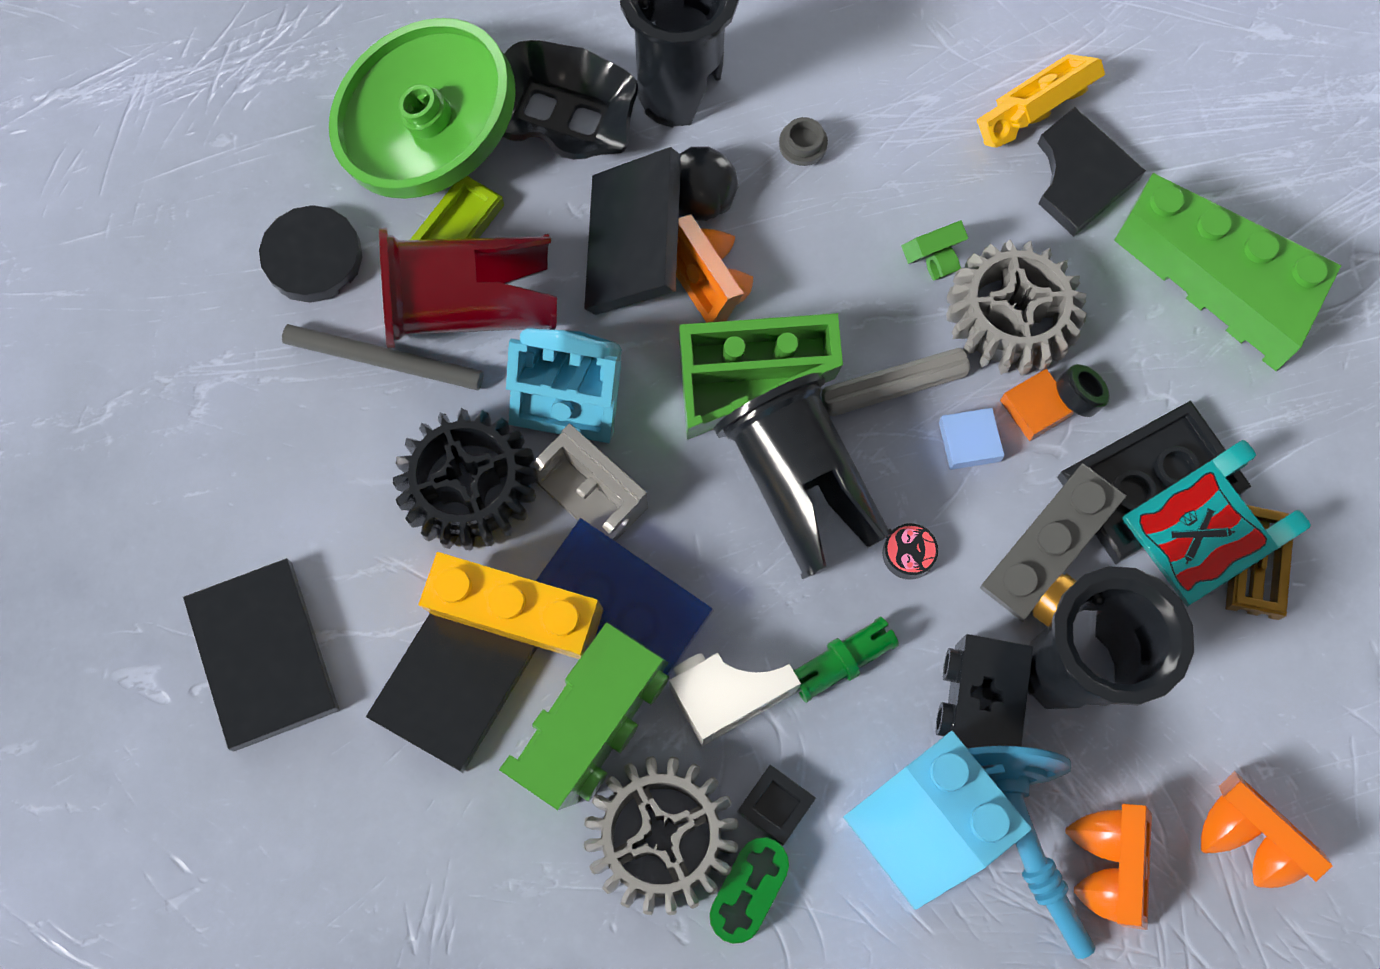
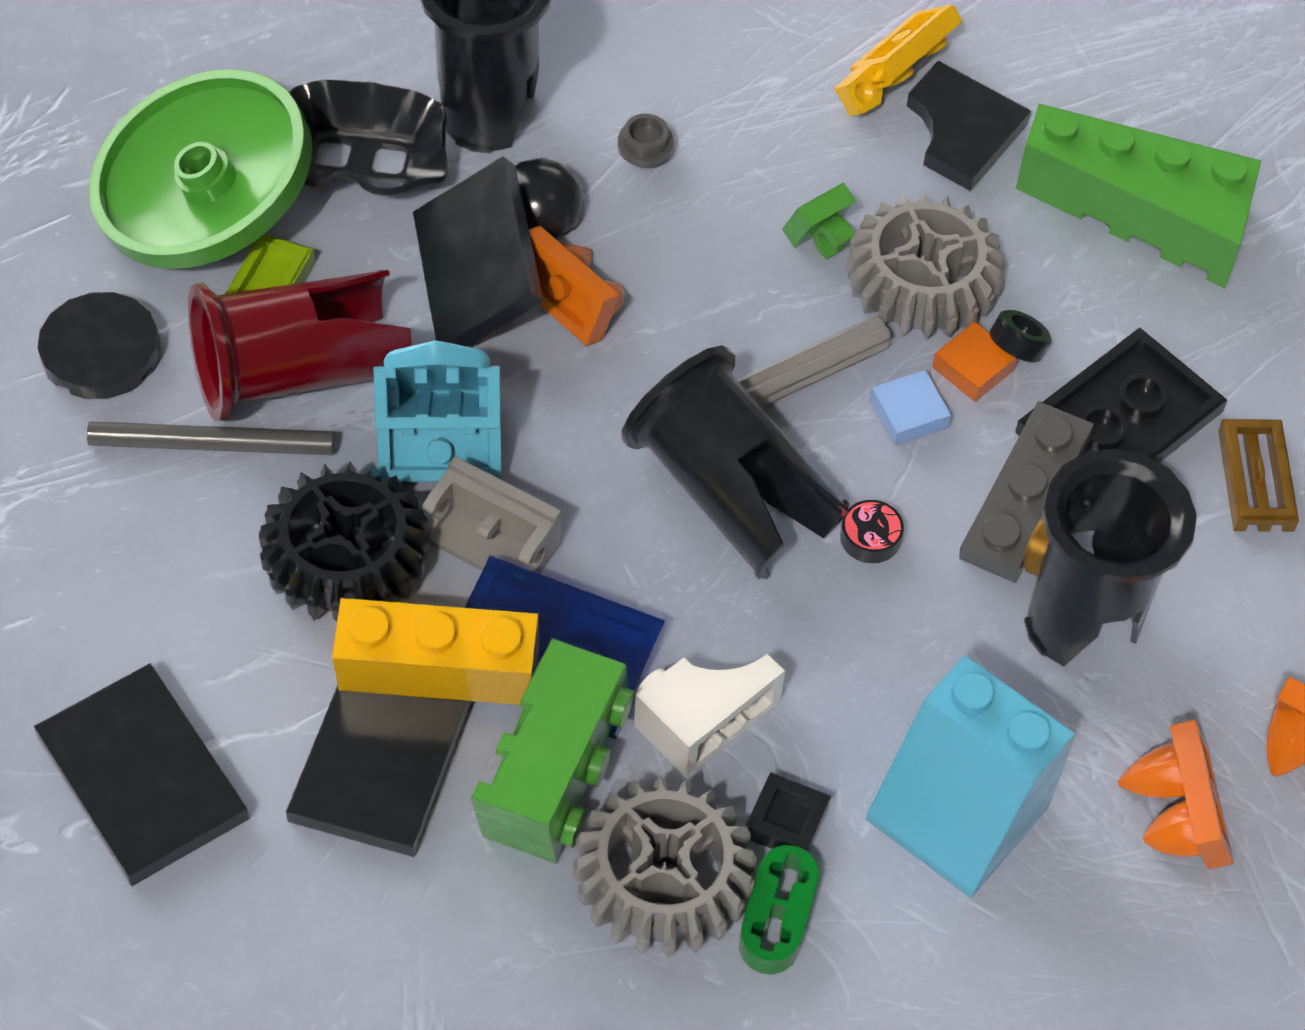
camera: 15 degrees left, 15 degrees down
bright green wedge [679,313,843,440] -> none
green pin [793,616,899,703] -> none
black brick [935,634,1033,749] -> none
dark azure dish [968,746,1096,959] -> none
flag [1122,440,1311,607] -> none

